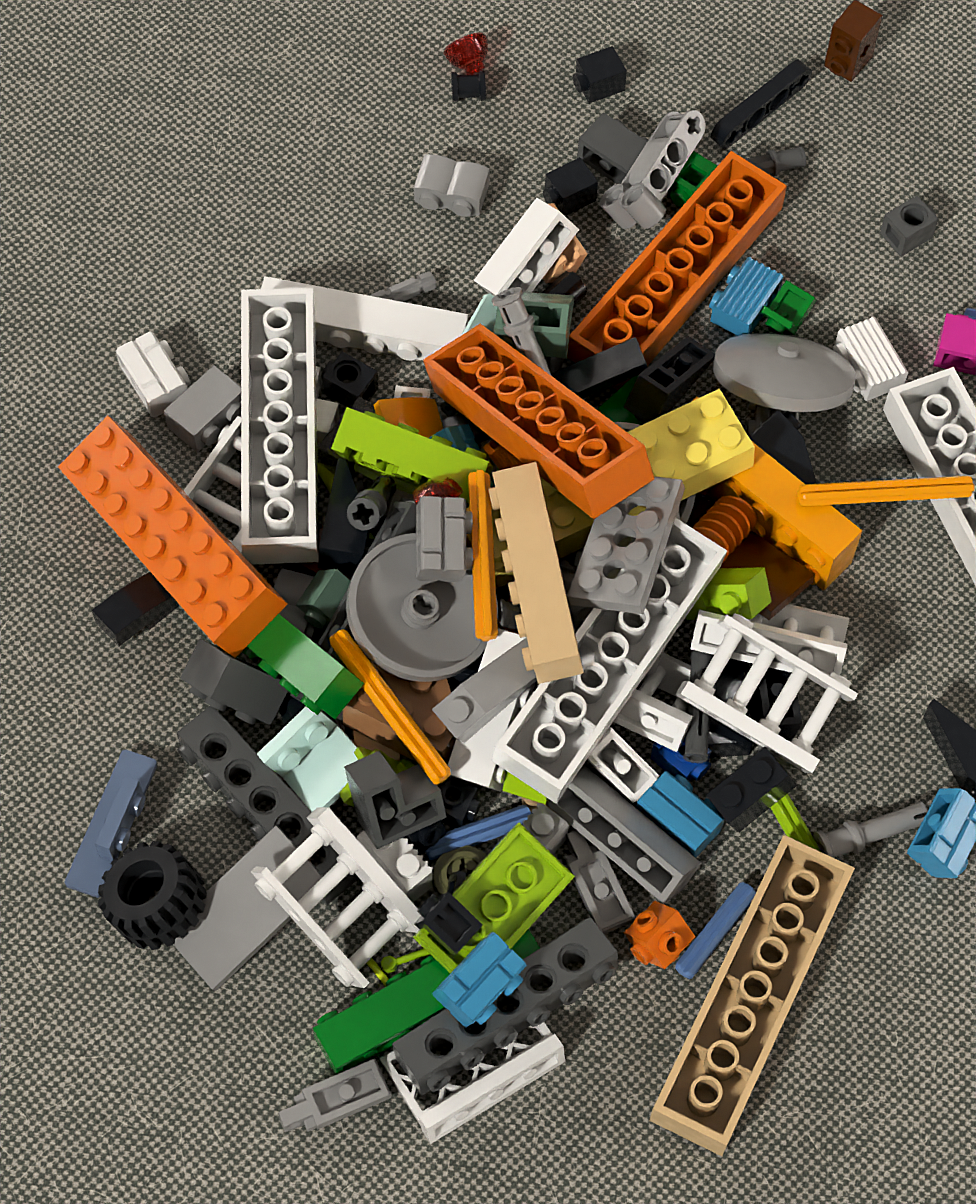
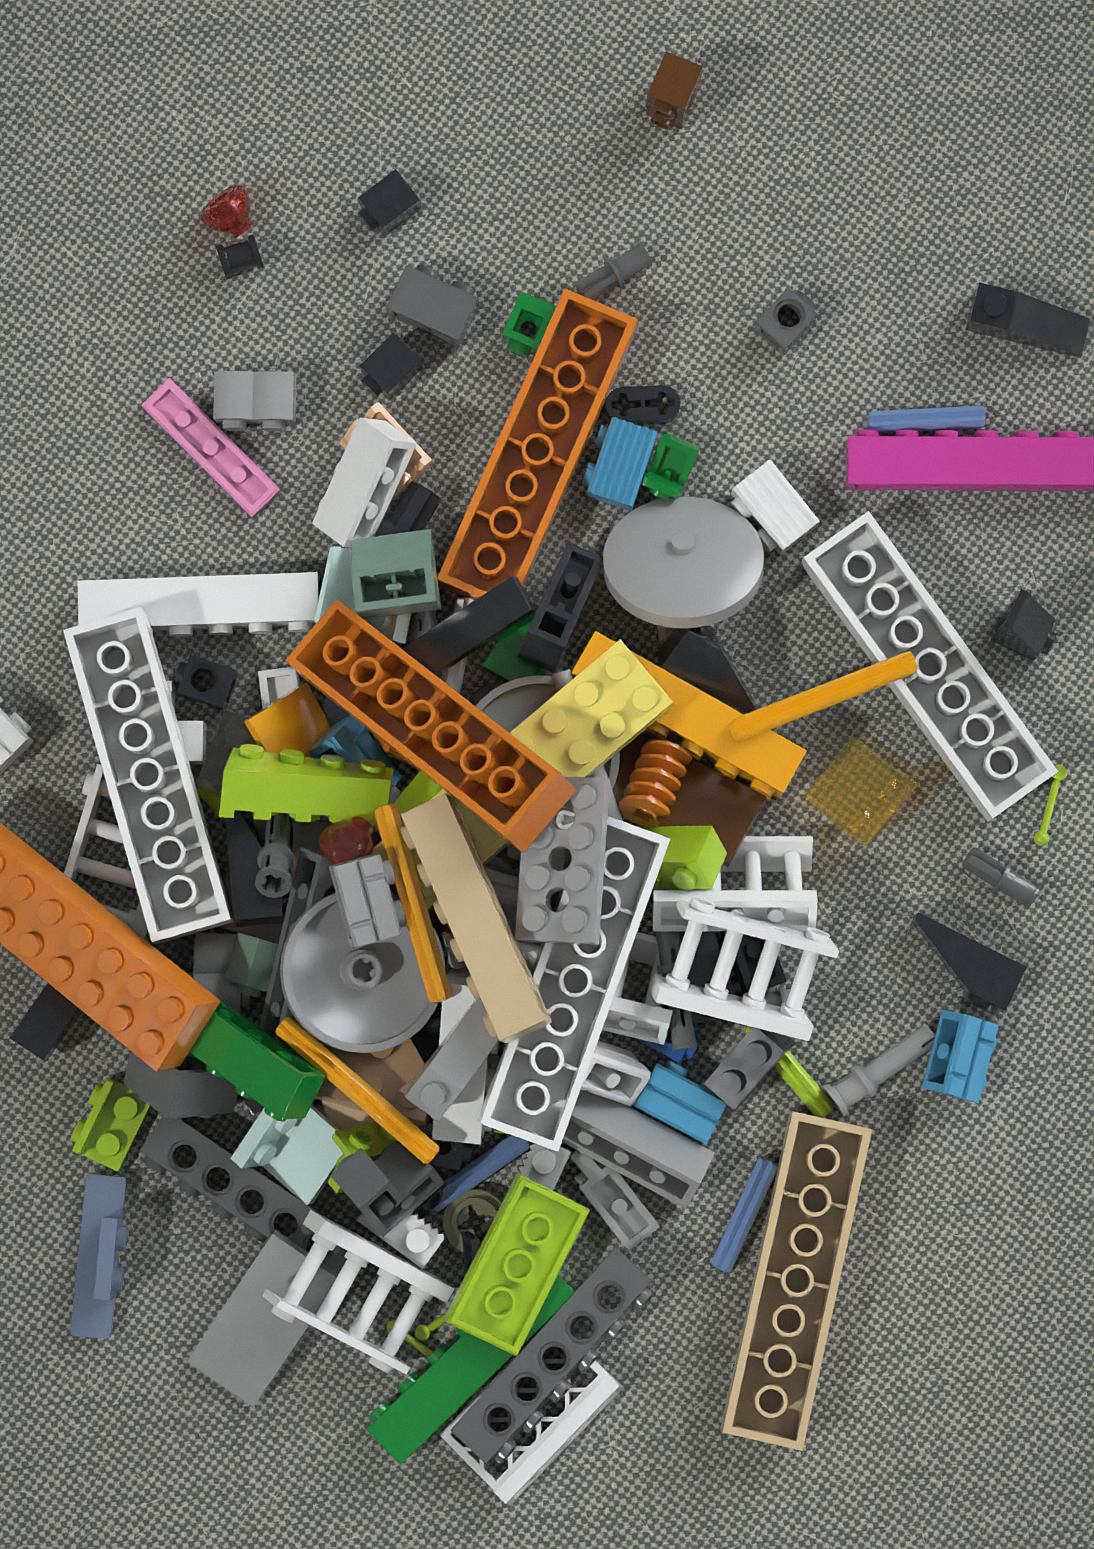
camera: 10 degrees left, 20 degrees up
black tyre [98,841,207,950] -> none
light grey brick [164,365,241,453] -> none
light grey hinge [278,1059,391,1132] -> none
light grey axle [370,271,437,302] -> none
black bracket [414,892,482,955] -> none
dark azure brick [432,932,527,1027] -> none
light grey pin [492,287,551,375] -> none
light grey piece [600,110,706,229] -> none
orange brick [624,901,696,970] -> none
black beam [710,59,812,149] -> none
none -> lime bracket [70,1078,151,1172]
none -> bright pink tile [141,378,281,519]
none -> black beam [605,385,681,425]
none -> clear yellow bracket [804,737,919,848]

